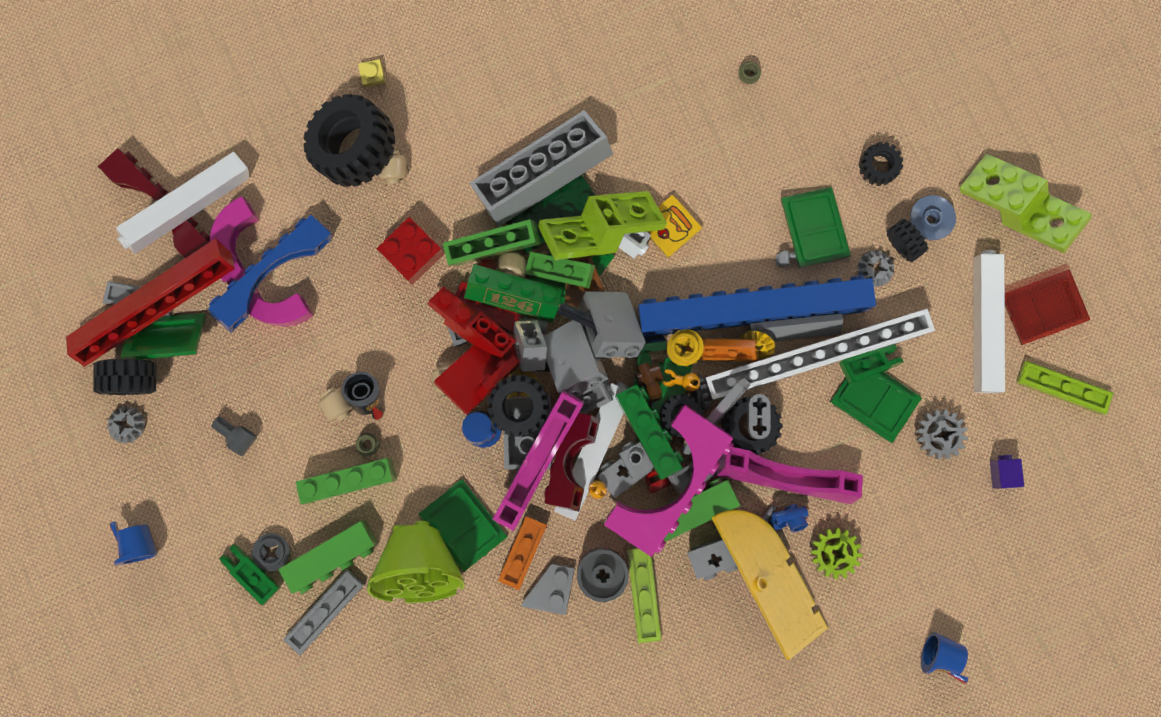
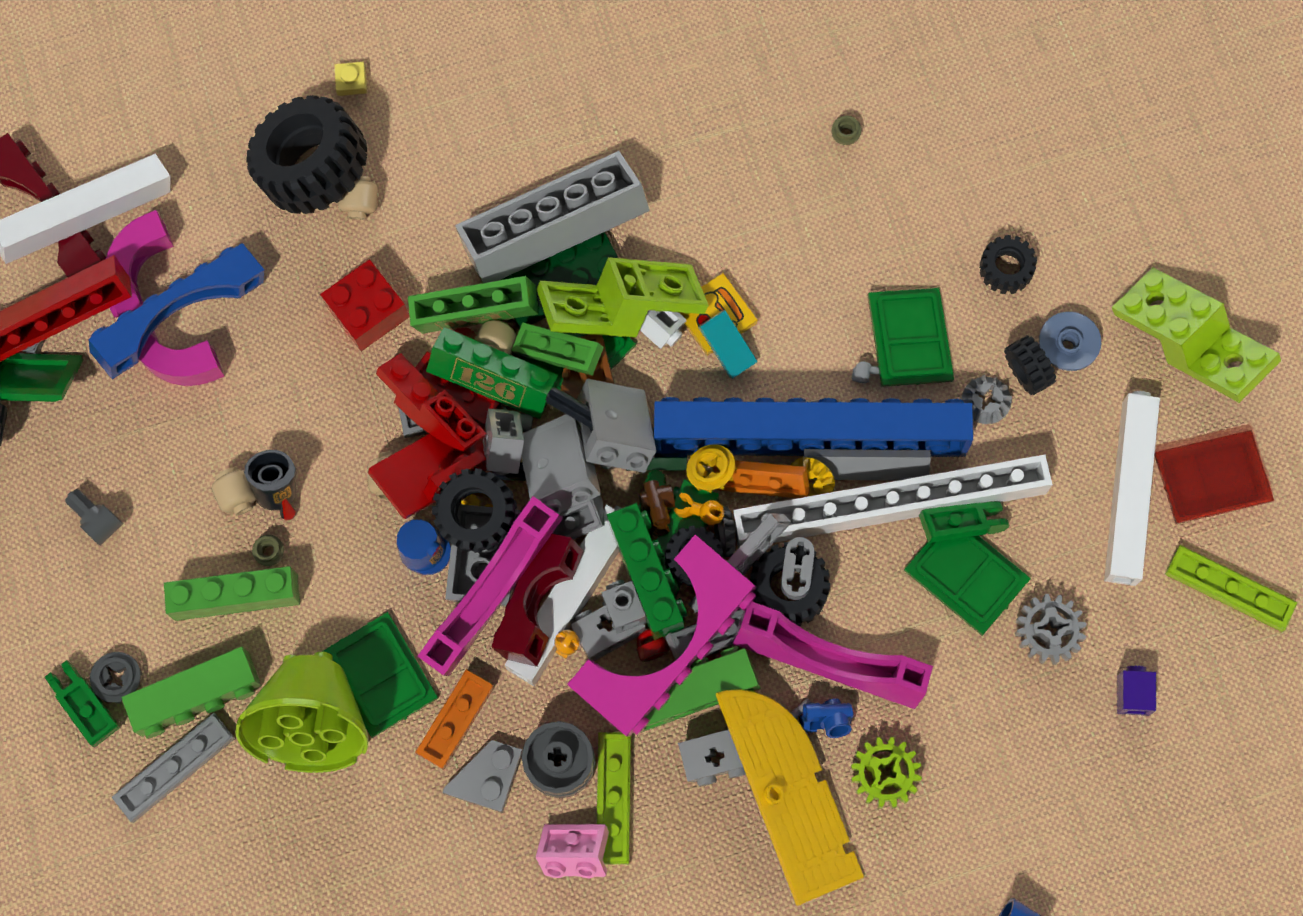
camera: 10 degrees right, 10 degrees down
none -> bright pink bracket [536,824,609,878]
none -> teal tile [698,310,758,379]

